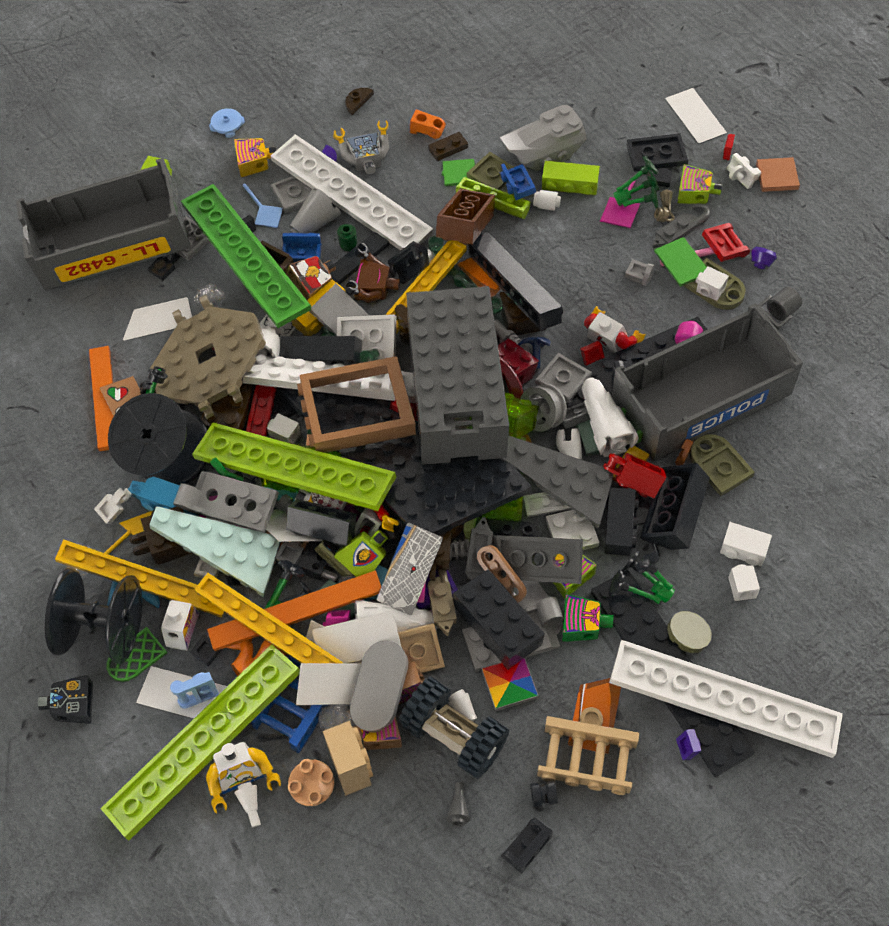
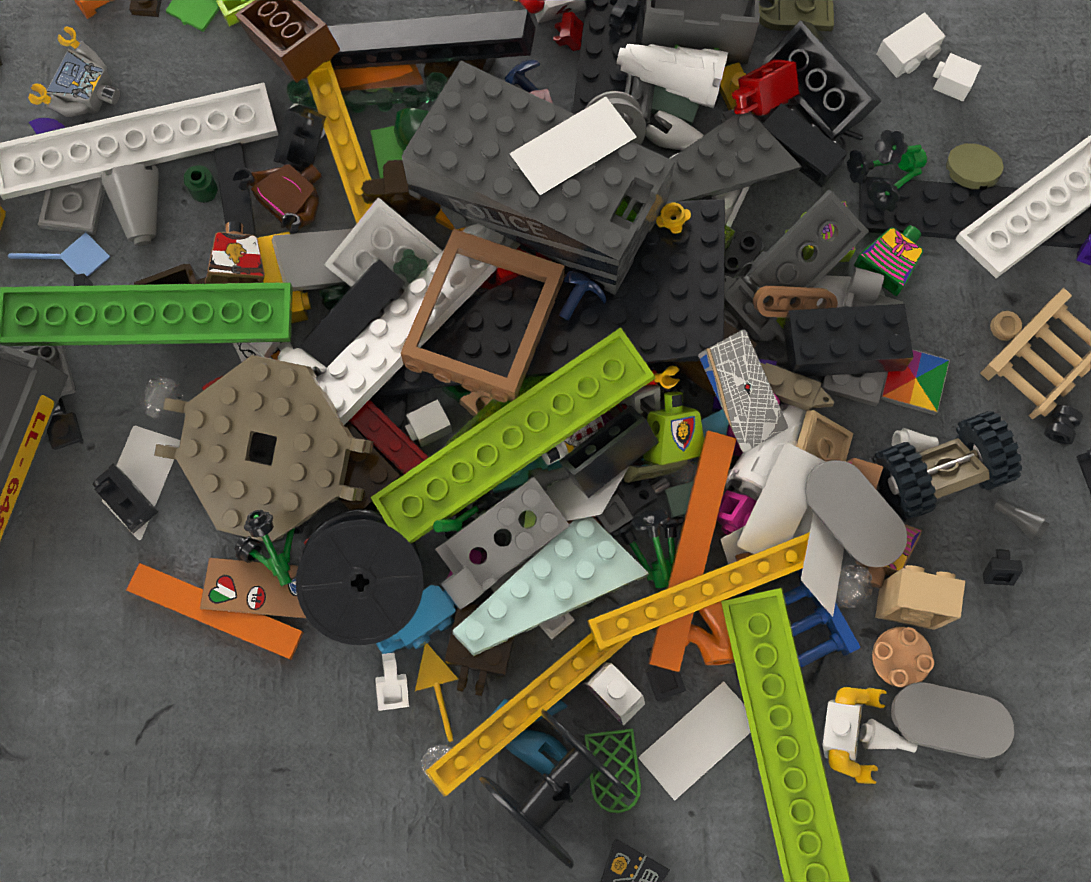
camera: 60 degrees left, 15 degrees up
light blue plate [170,672,219,709] -> none
blue bracket [282,233,322,263] -> none
light grey tile [535,353,592,403] -> none
white plate [546,510,599,550] -> none
orange sticker [568,678,621,754] -> none
dark orange tile [675,439,693,465] -> none
none -> black hinge [92,463,158,534]
none -> white sticker [510,97,637,195]
none -> dark blue plant [558,271,606,321]
none -> yellow plate [656,203,691,234]
none -> light grey tile [891,682,1014,759]
none -> black tile [983,549,1023,586]

